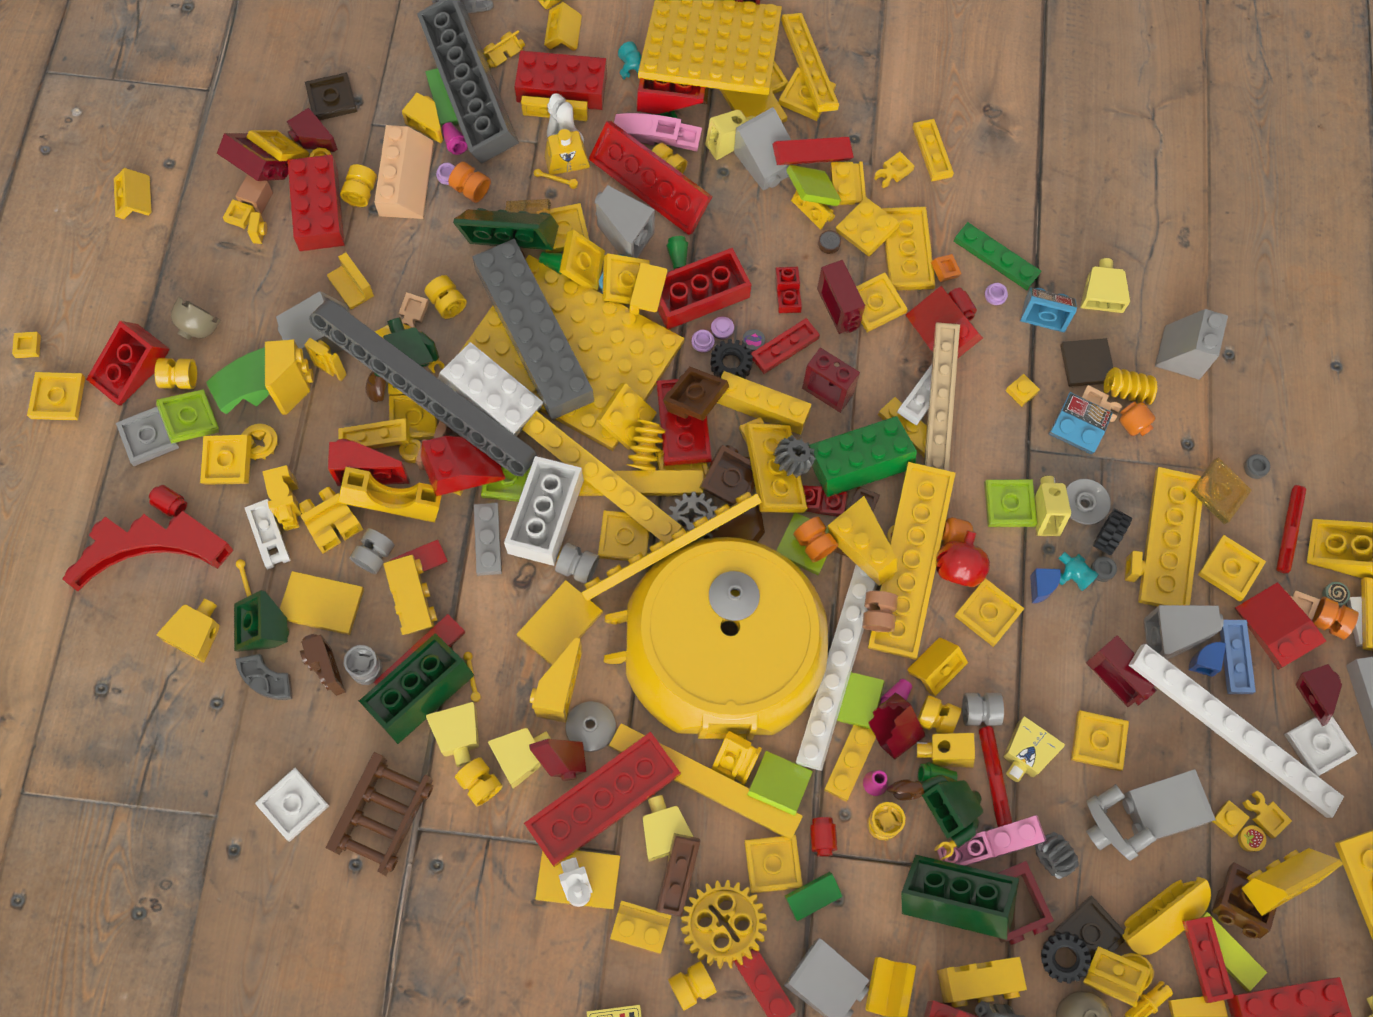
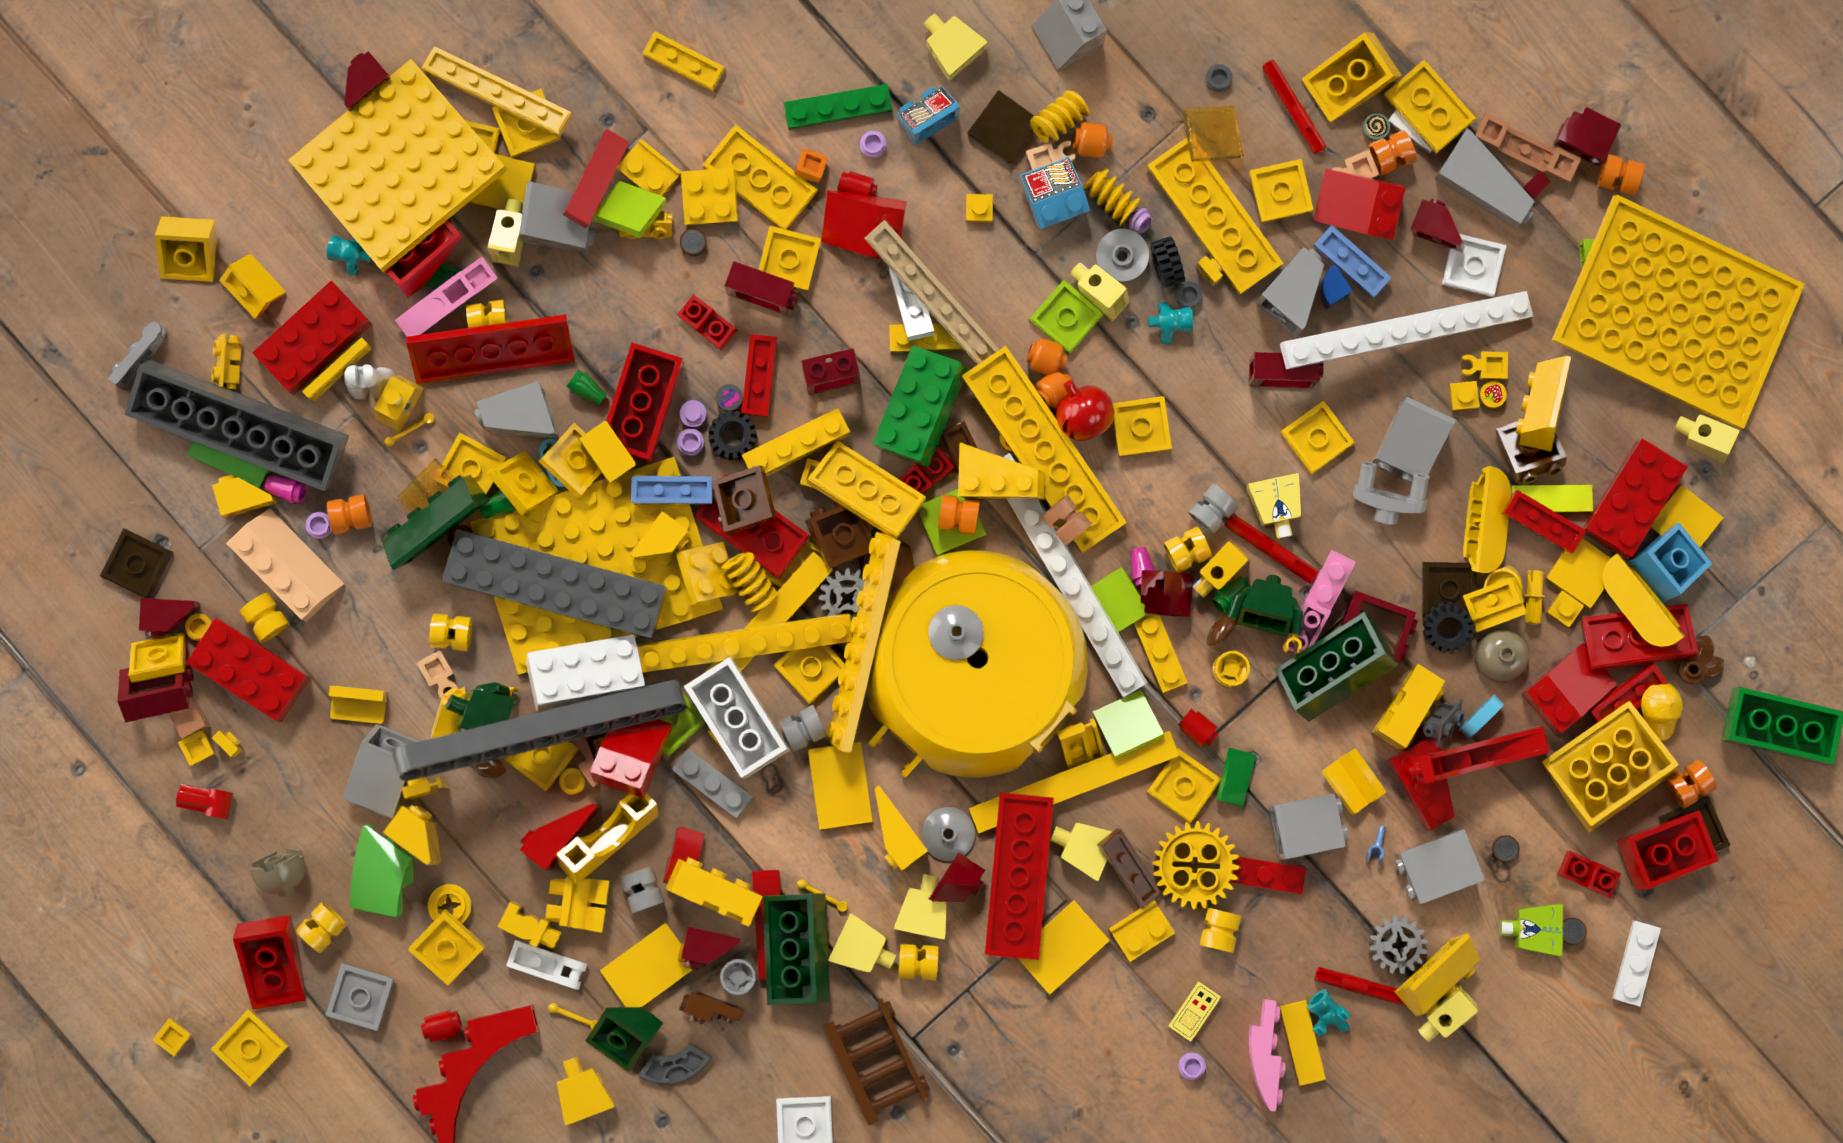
camera: 50 degrees left, 15 degrees up
yellow panel [114,168,152,219] -> none
lime tile [156,389,219,444] -> none
yellow plate [338,418,410,449] -> none
white hips [559,857,592,907] -> none
dark grey gear [773,435,816,478] -> none
dark pink cone [863,770,888,796] -> none
yellow plate [874,152,915,188] -> none
yellow panel [907,637,968,696] -> none
blue brick [1030,568,1061,603] -> none
dark grey gear [1035,832,1079,879] -> none
none -> red piece [176,784,233,819]
none -> yellow slope [630,511,690,560]
none -> medium blue plate [631,476,713,504]
none -> dark red slope [678,926,741,970]
none -> orange head [1026,338,1067,375]
none -> yellow piece [1083,168,1140,226]
none -> lavender plate [1129,208,1153,234]

